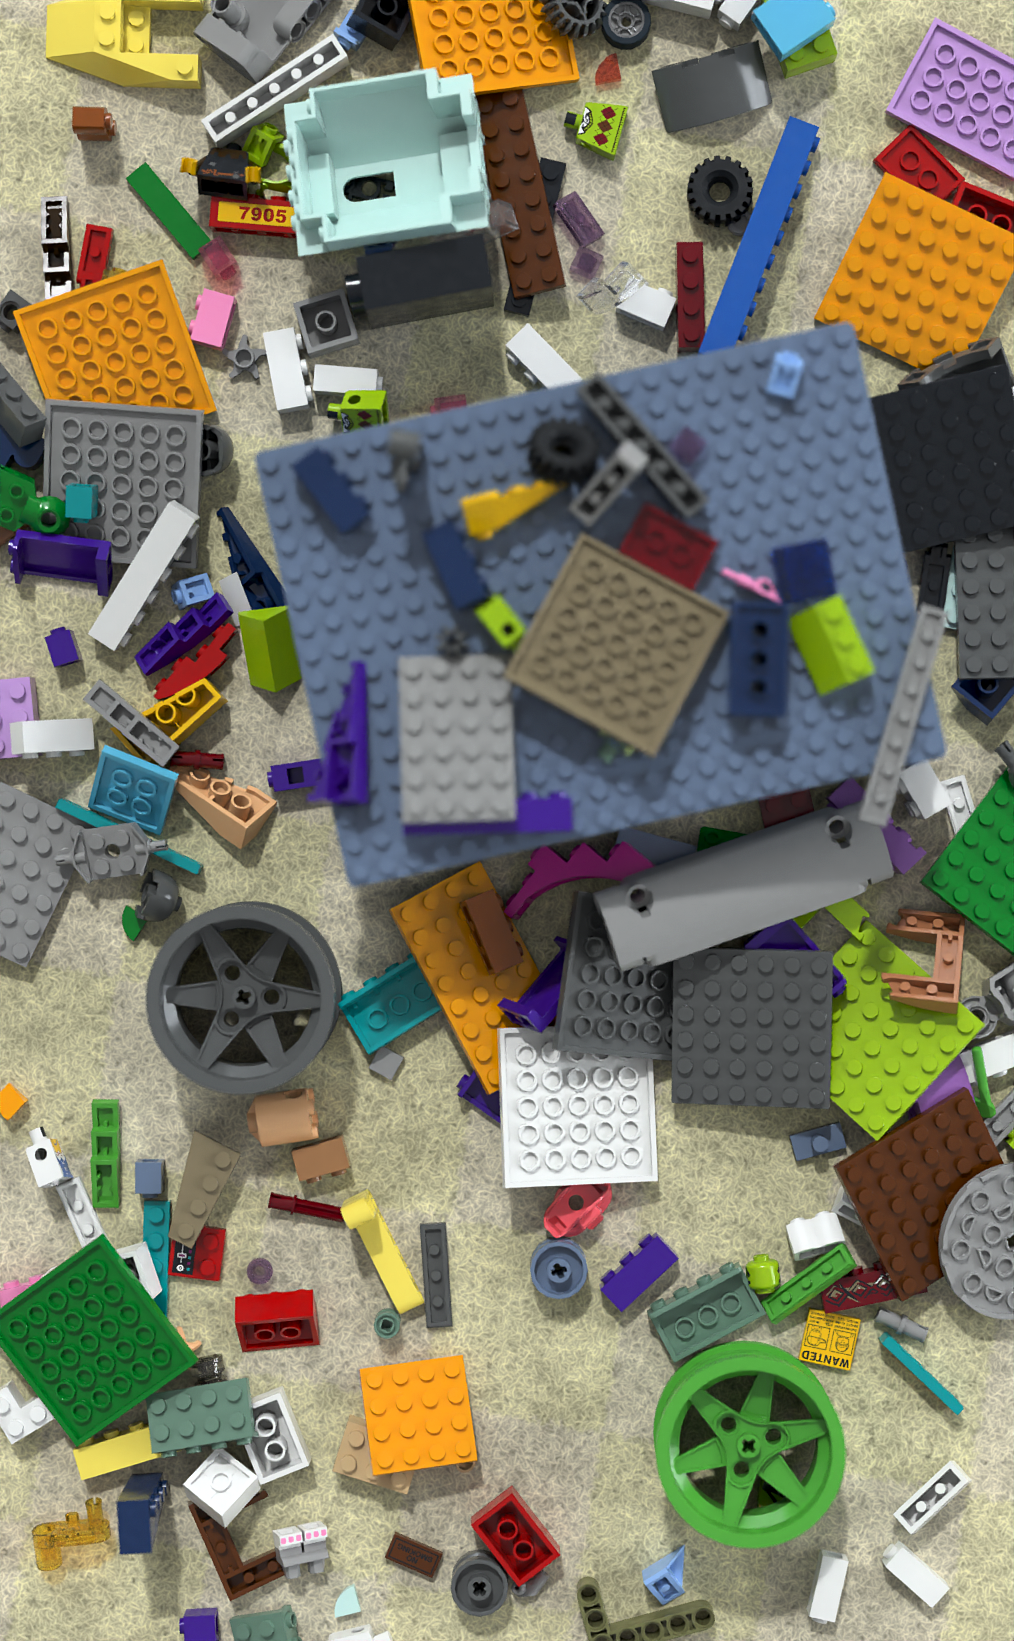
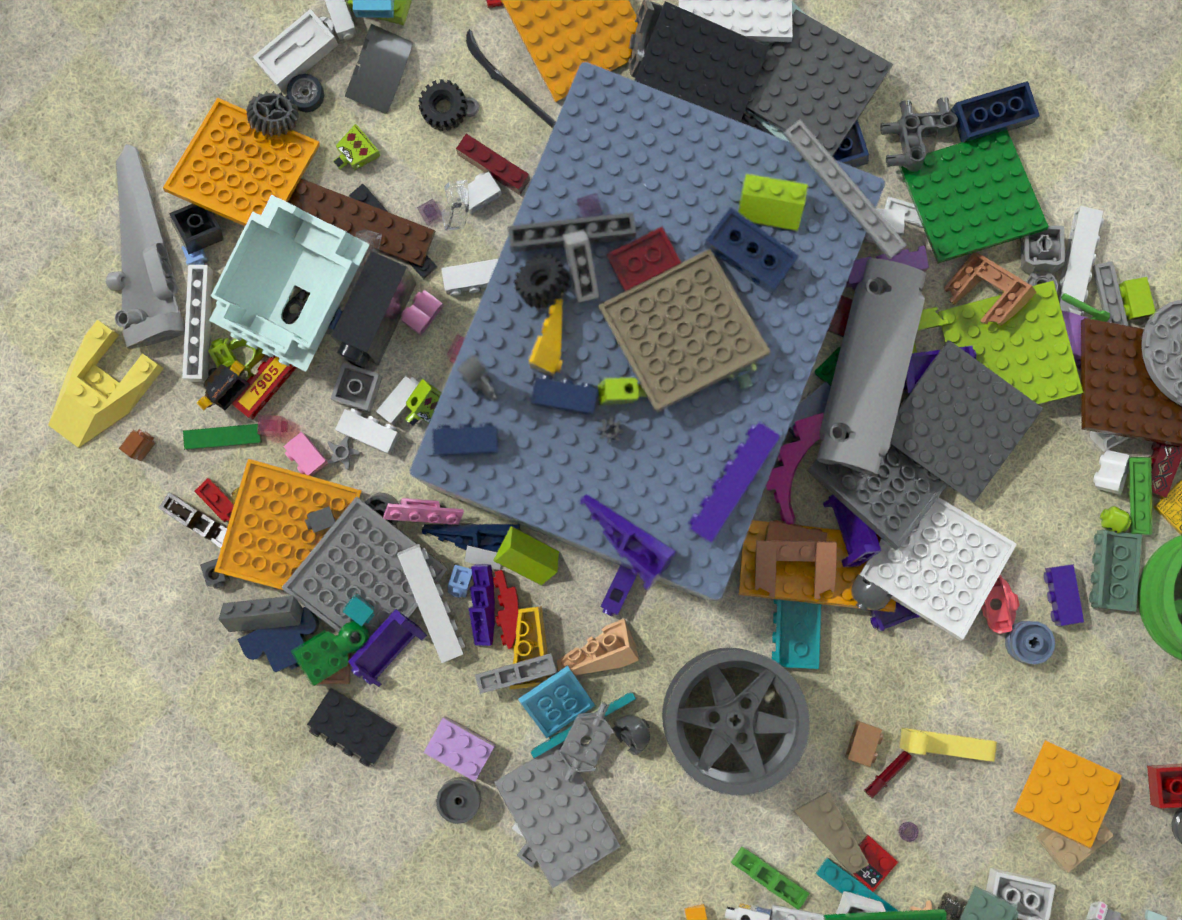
camera: 60 degrees left, 5 degrees down
white brick [10,718,95,759] -> none
dark purple brick [44,627,83,668] -> none
green tile [122,905,148,941] -> none
sand blue brick [135,1159,165,1198] -> none
dark red pin [170,750,224,770] -> none
red slope [235,1289,320,1352] -> none
light nougat cylinder [247,1088,319,1147] -> none
light grey tile [369,1046,404,1080] -> none
sand green wheel [374,1308,401,1339] -> none
reddish brown tile [385,1532,443,1578] -> none
light grey plate [398,654,516,825] -> none
dark grey tile [420,1222,453,1328] -> none
clear purple plate [553,191,605,249] -> none
clear red tile [595,53,621,86] -> none
blue brick [697,116,820,355] -> none
bright pink hand [721,568,781,602] -> none
light blue bracket [766,351,803,399] -> none
clear blue tile [771,538,837,603] -> none
sand blue tile [789,1121,847,1161] -> none
none -> dark grey brick [305,507,335,533]
none -> bright pink bracket [383,498,464,525]
none -> bright pink brick [401,290,444,336]
none -> black piece [466,29,556,128]
none -> nougat wedge [755,540,837,599]
none -> dark grey cylinder [851,575,893,612]

